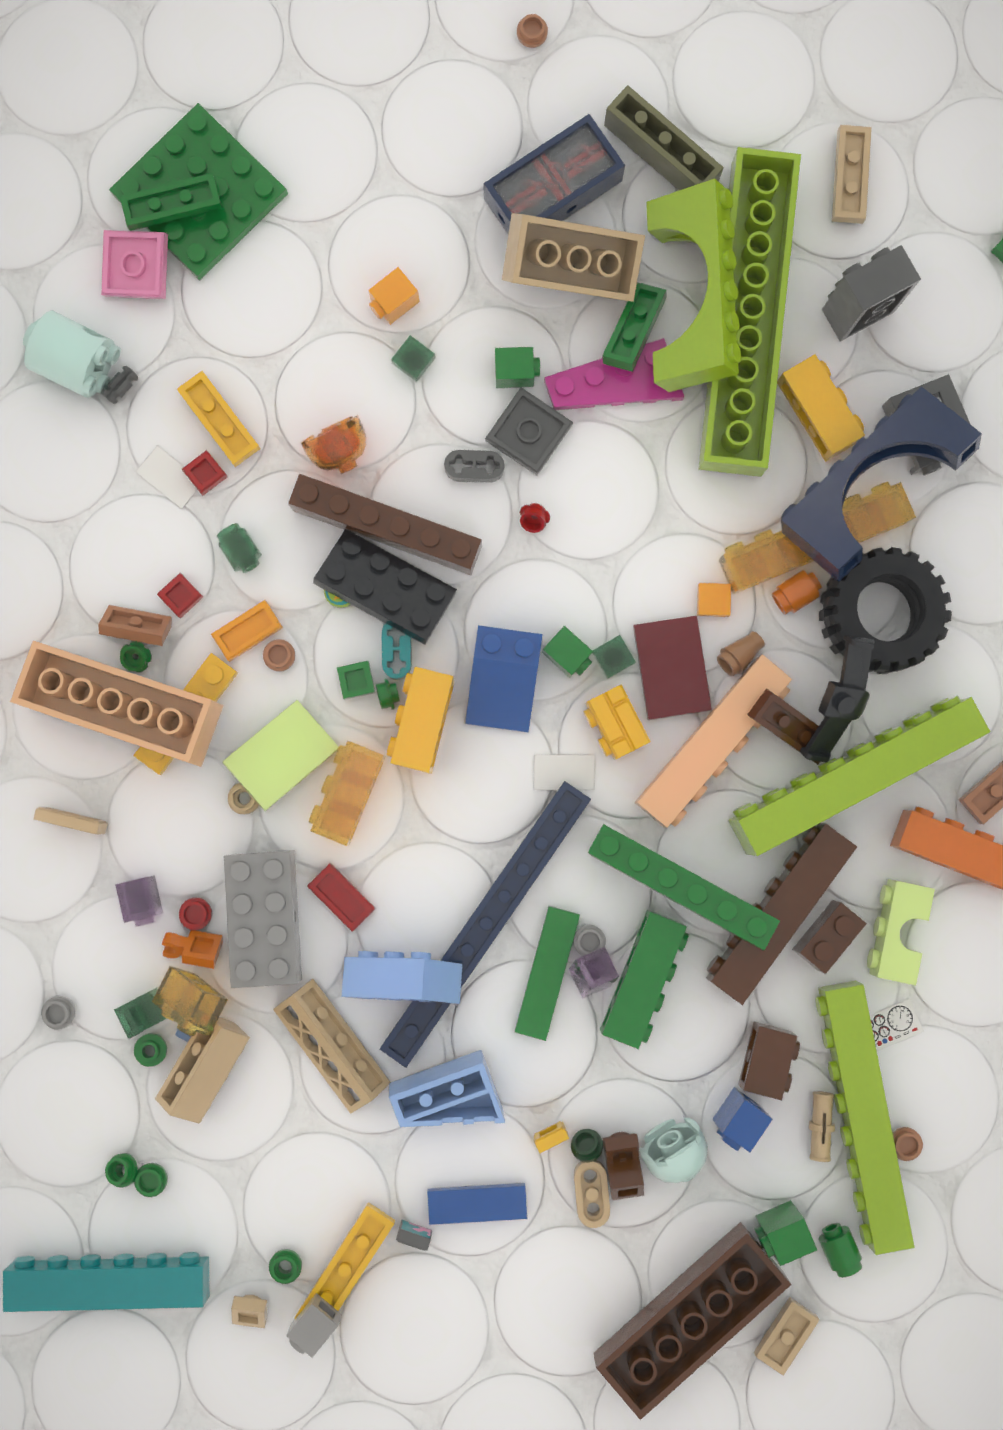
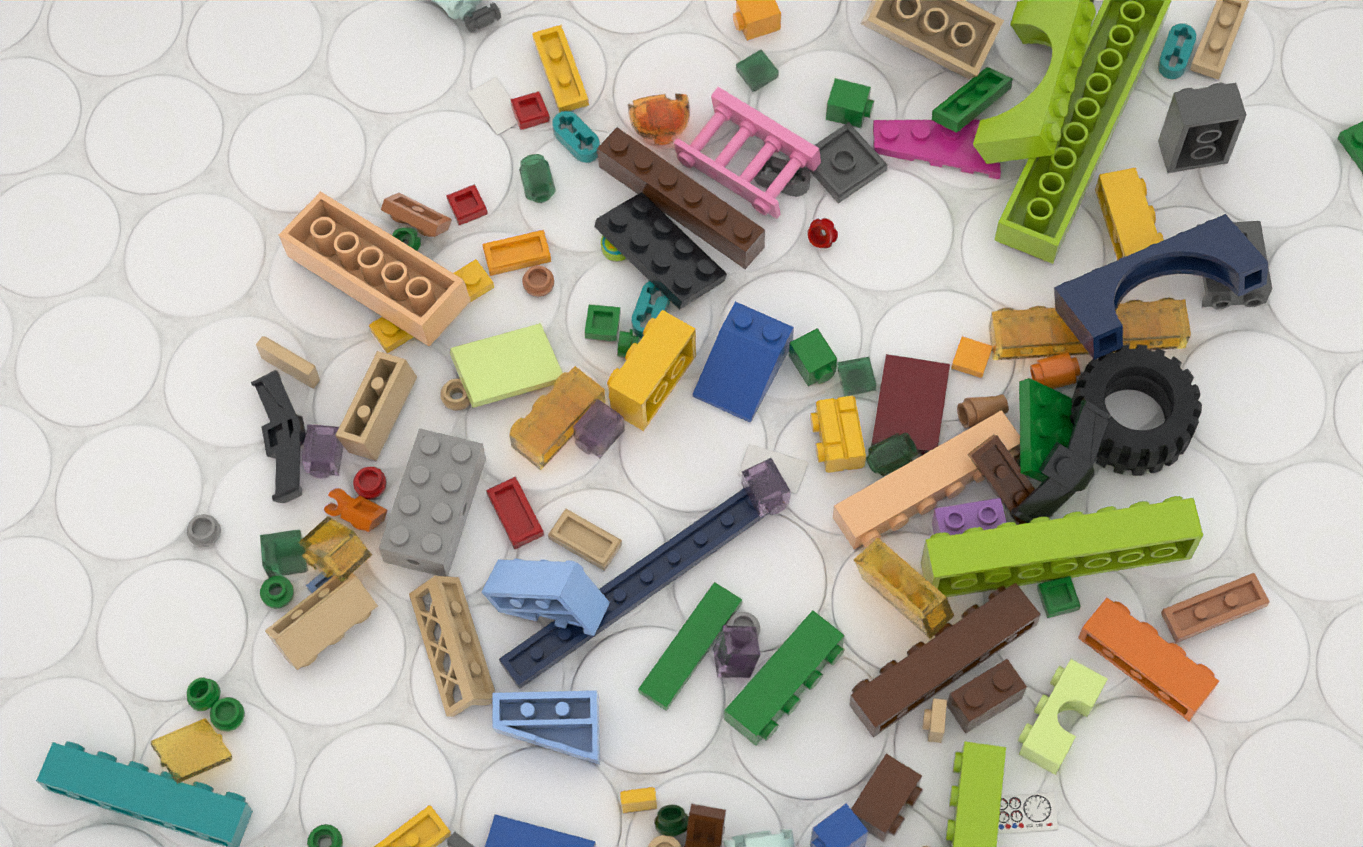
camera: 25 degrees right, 20 degrees down
green brick [588,824,780,951] -> none
none -> clear yellow piece [151,718,232,784]
none -> black plate [251,370,306,503]
none -> tan brick [335,351,417,461]
none -> tan tile [548,509,622,571]
none -> teal beam [552,111,600,163]
none -> clear purple brick [573,399,625,458]
none -> bright pink fence [674,87,821,219]
none -> clear purple brick [741,458,790,517]
none -> clear yellow brick [854,538,954,639]
none -> clear green brick [866,432,918,477]
none -> tan plate [922,698,947,743]
none -> medium lavender brick [932,498,1006,535]
none -> green plate [1019,378,1073,482]
none -> green tile [1037,576,1081,618]
none -> teal beam [1158,23,1197,79]

